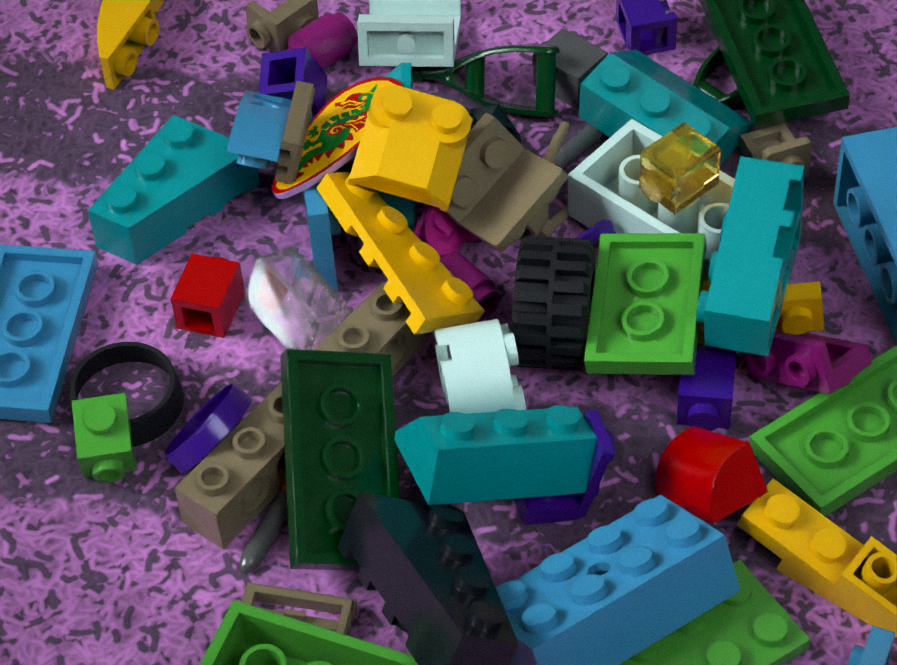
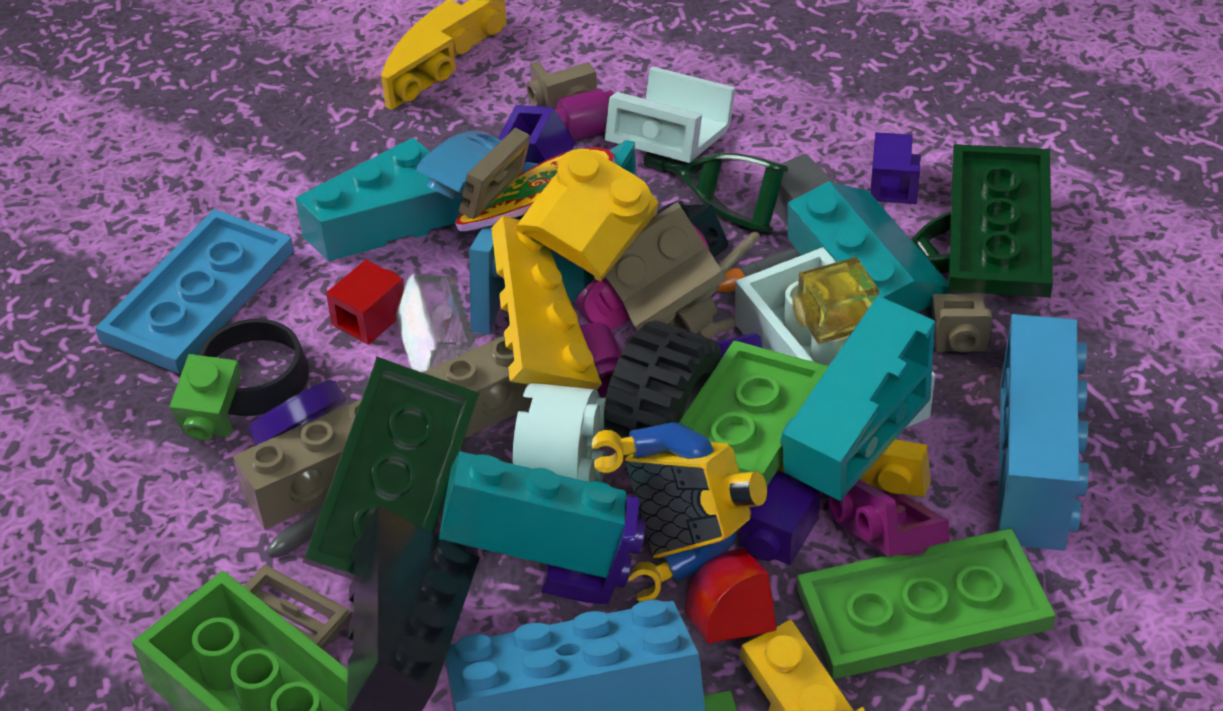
camera: 20 degrees right, 5 degrees down
none -> torso [591,422,767,602]

